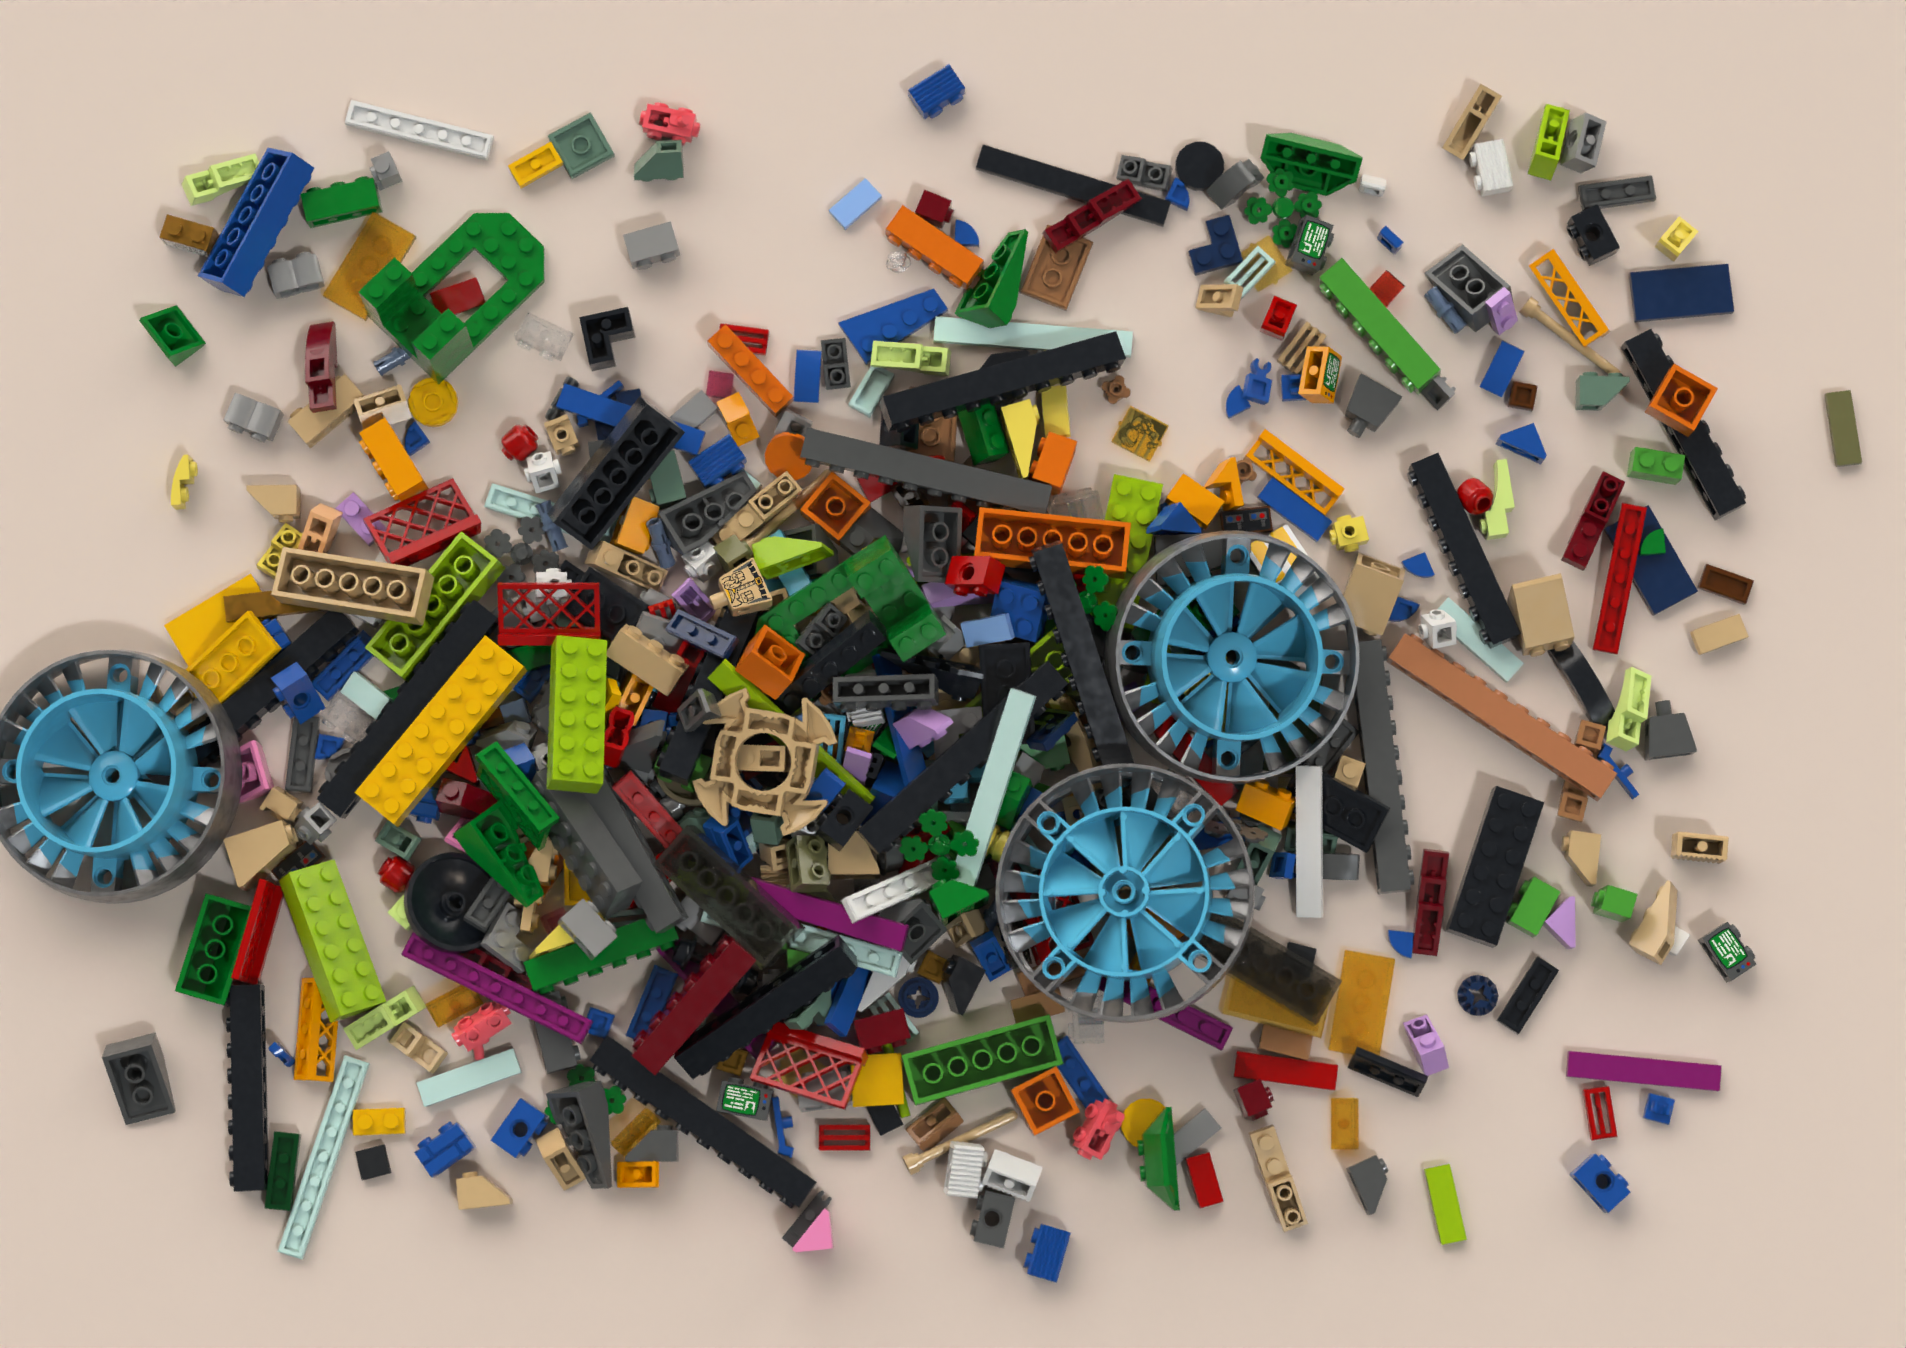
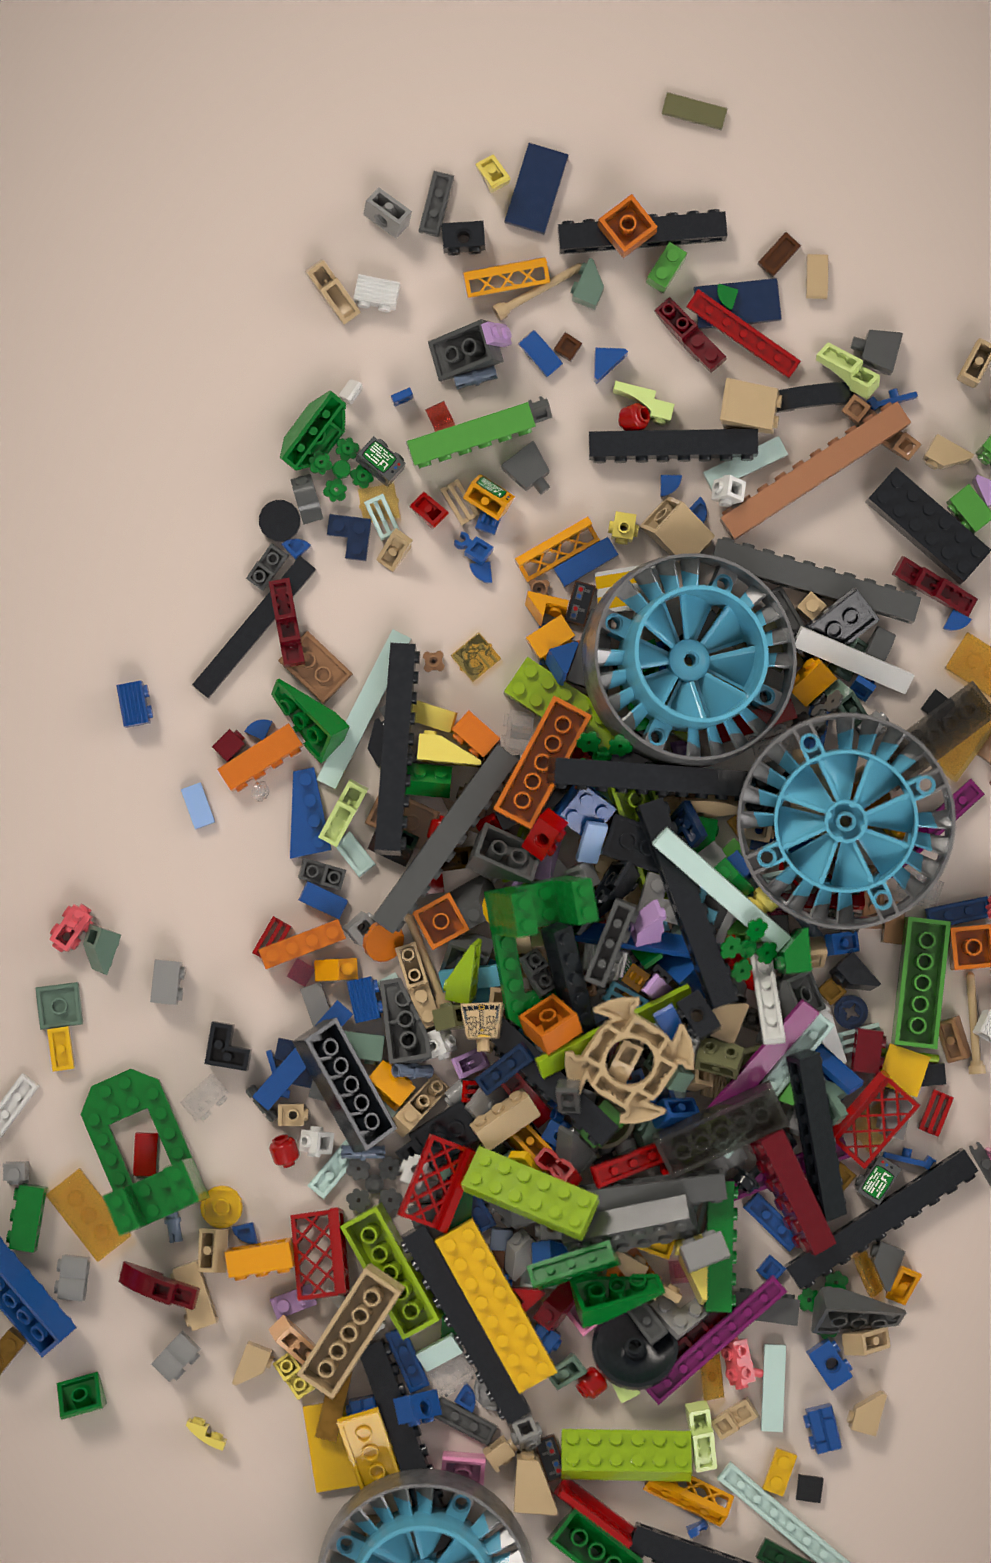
camera: 70 degrees left, 5 degrees up
lime slope [1527,104,1570,181] -> none

